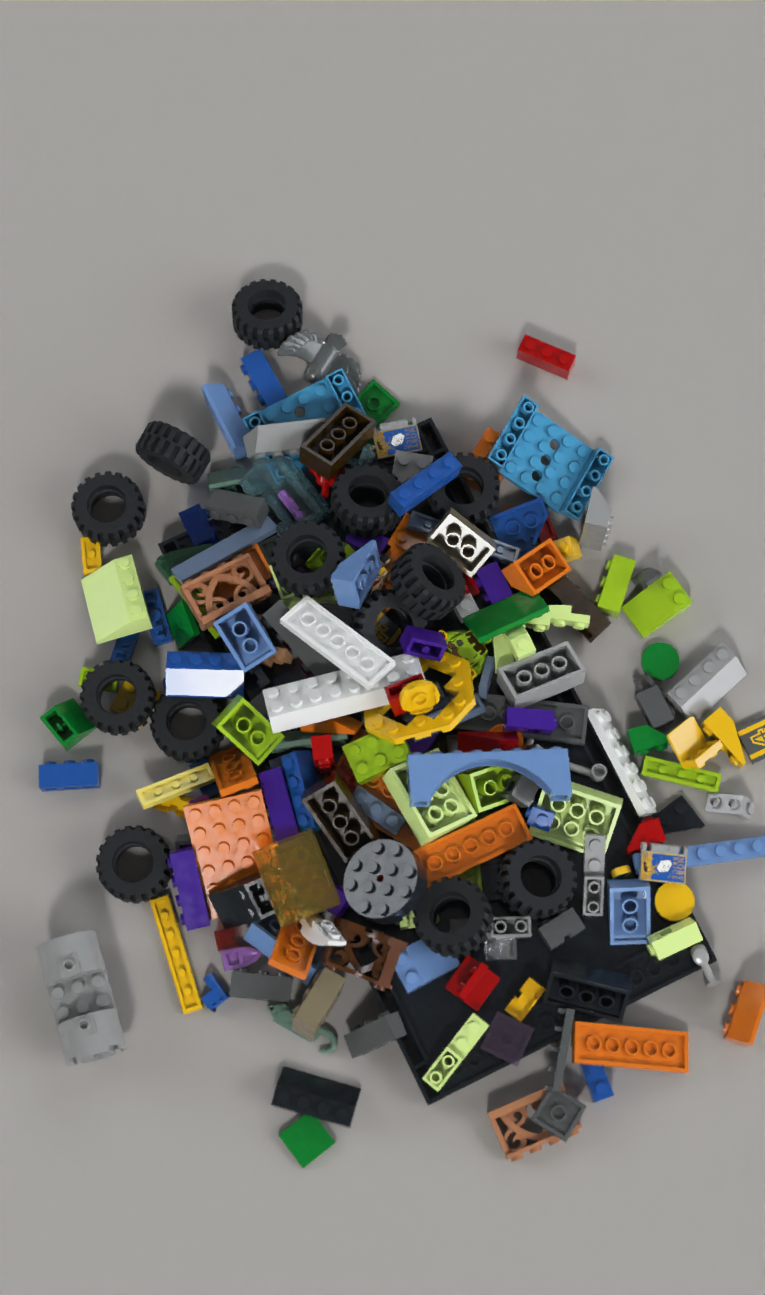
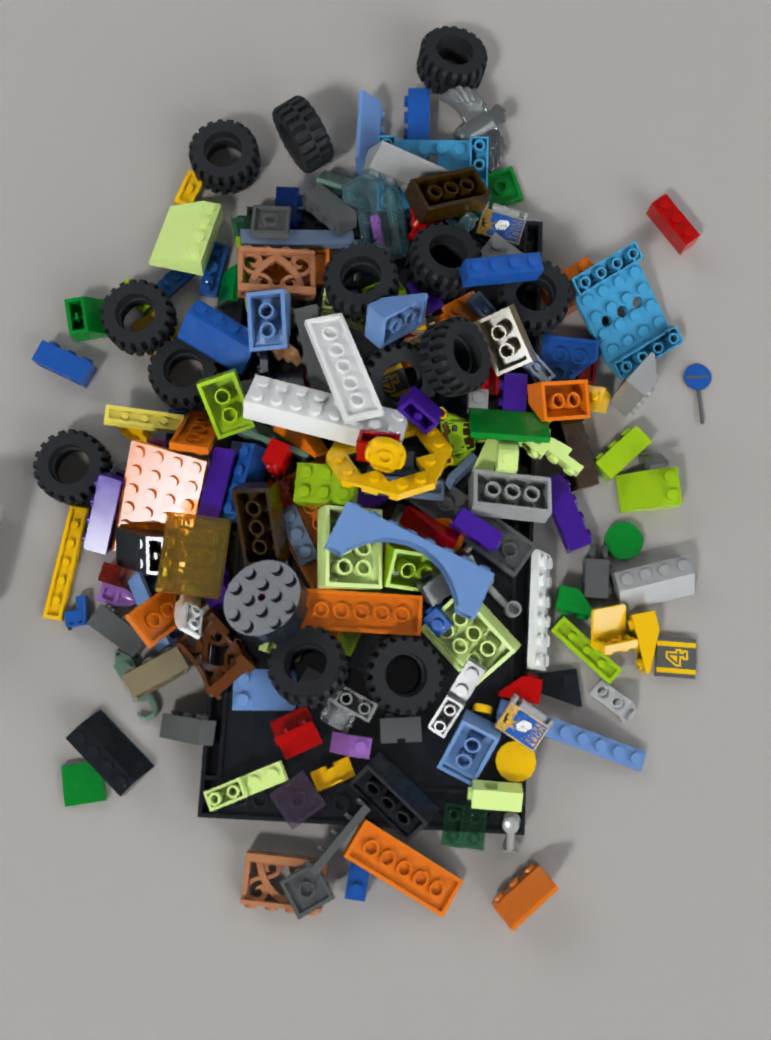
camera: 25 degrees right, 5 degrees up
none -> dark grey tile [250,205,291,239]
none -> medium lavender slope [329,731,372,759]
none -> clear green slope [441,802,488,851]
none -> dark purple brick [549,472,592,554]
none -> blue piece [683,364,712,424]

